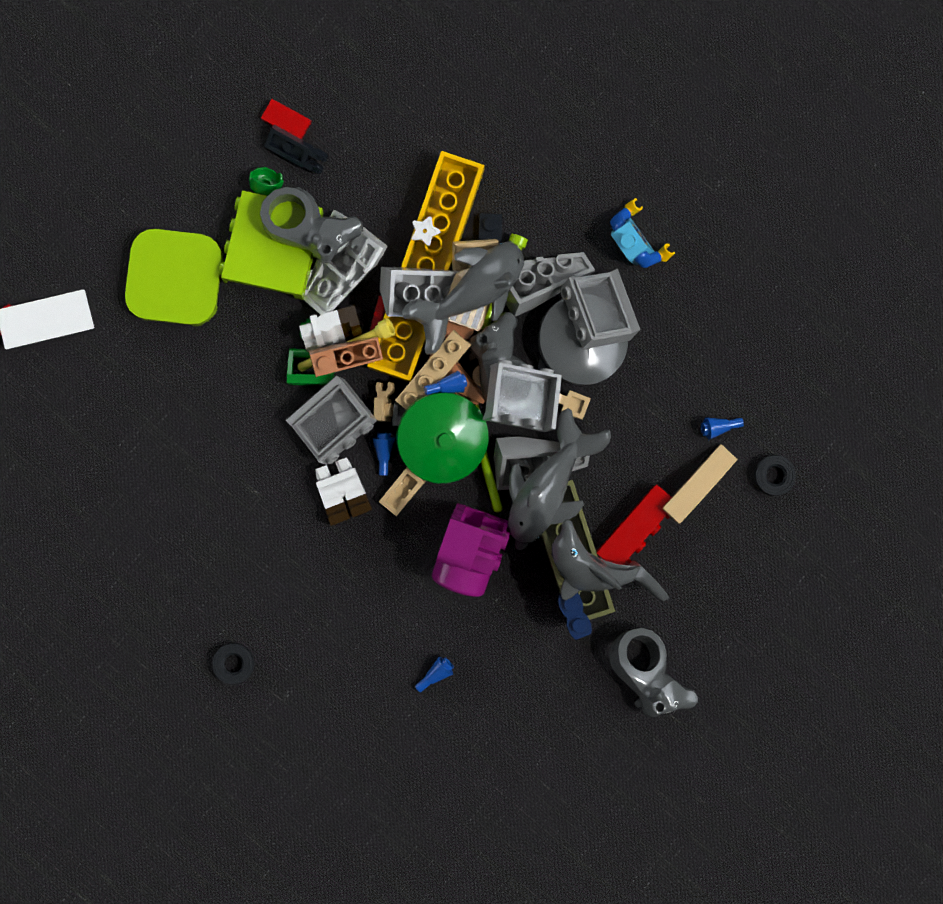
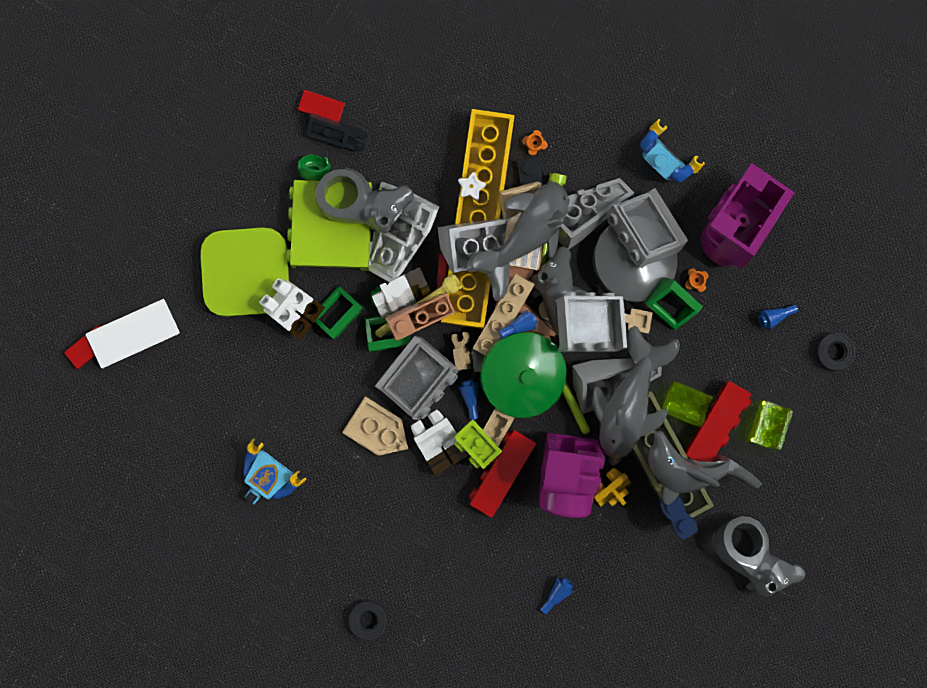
camera: 10 degrees left, 0 degrees up
tan slope [662,444,738,524] -> none
none -> torso [243,439,306,504]
none -> white hips [260,278,325,340]
none -> green tile [314,286,364,340]
none -> tan tile [342,397,408,456]
none -> lime bracket [454,420,502,469]
none -> red brick [468,430,536,518]
none -> orange plate [522,130,547,155]
none -> yellow hips [594,468,631,506]
none -> green tile [645,277,703,330]
none -> clear neon green bracket [661,381,713,428]
none -> orange plate [685,269,709,292]
none -> magenta brick [701,163,795,269]
none -> clear neon green bracket [748,400,793,450]

